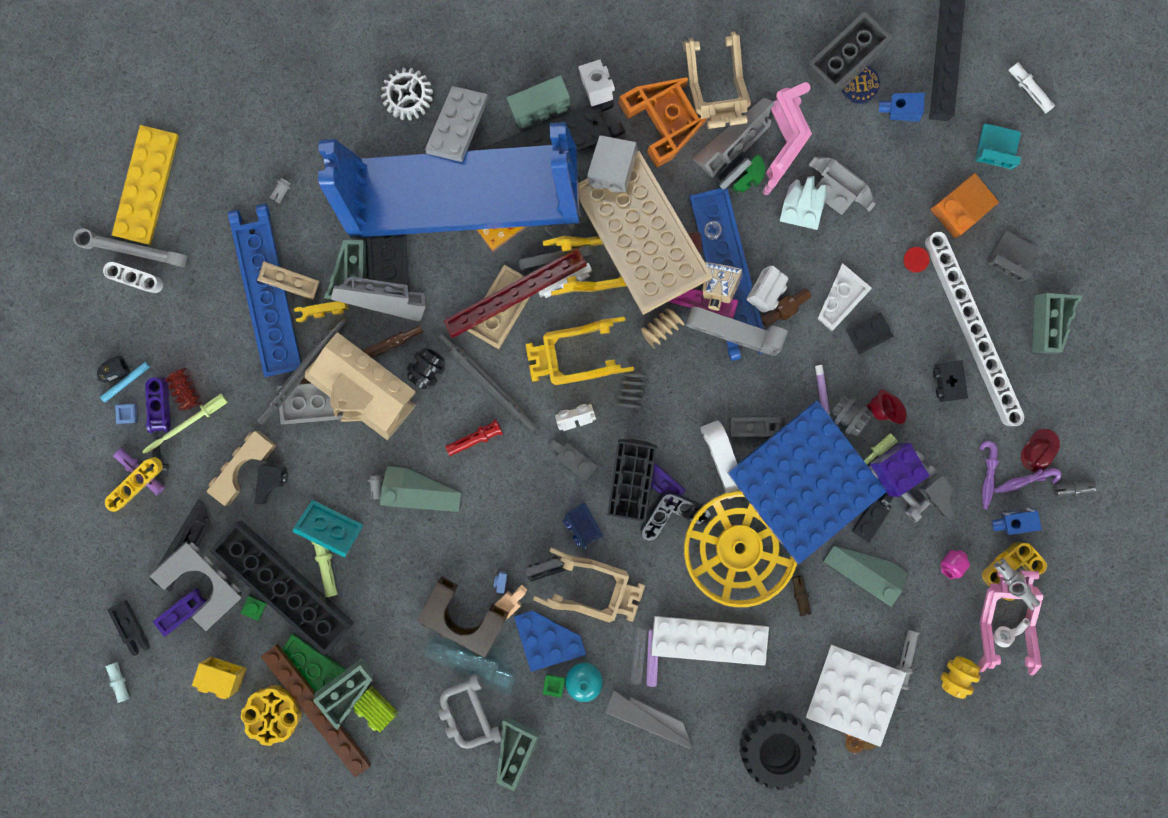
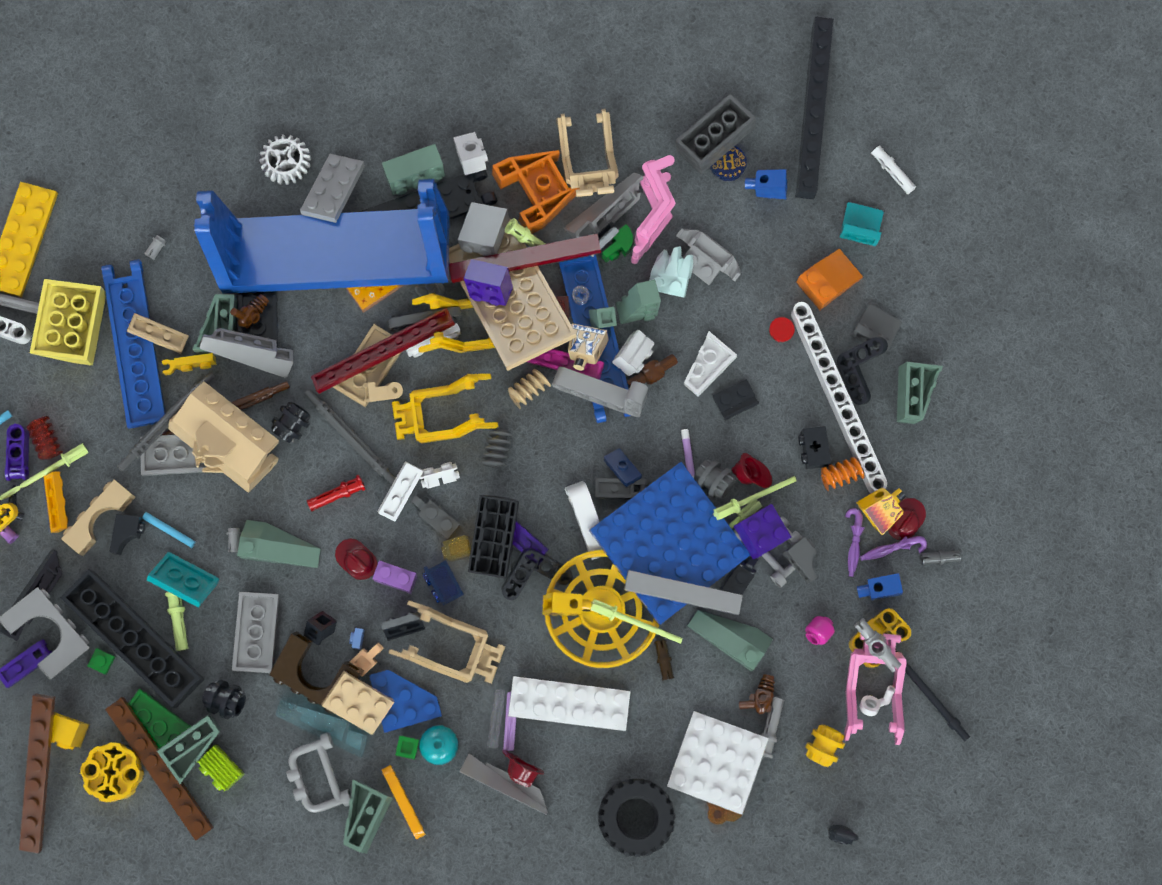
camera: 10 degrees left, 10 degrees down
none -> reddish brown plate [19,694,55,853]
none -> light yellow slope [30,279,106,366]
none -> light orange plate [43,471,68,533]
none -> medium azure bar [142,512,196,548]
none -> black piece [202,680,246,719]
none -> reddish brown piece [230,294,269,329]
none -> light grey plate [232,592,279,673]
none -> black brick [304,611,337,645]
none -> tan plate [322,671,394,735]
none -> dark red piece [335,539,377,580]
none -> tan leg [364,382,403,403]
none -> medium lavender brick [372,561,418,594]
none -> white plate [377,461,423,521]
none -> light orange beam [382,765,426,839]
none -> clear yellow brick [441,535,471,562]
none -> tile [449,234,601,283]
none -> dark purple brick [464,259,513,306]
none -> dark red piece [502,749,545,788]
none -> yellowish green pin [505,218,545,247]
none -> yellow torso [543,593,591,616]
none -> sand green brick [589,307,617,328]
none -> yellowish green piece [591,599,683,644]
none -> dark blue plate [603,448,642,487]
none -> sand green wedge [615,279,661,324]
none -> light grey tile [624,570,743,615]
none -> yellowish green piece [713,476,797,520]
none -> reddish brown piece [739,674,775,714]
none -> orange piece [821,457,865,491]
none -> black piece [828,825,859,845]
none -> black beam [837,337,888,405]
none -> torso [856,488,906,535]
none -> black bar [895,649,970,741]

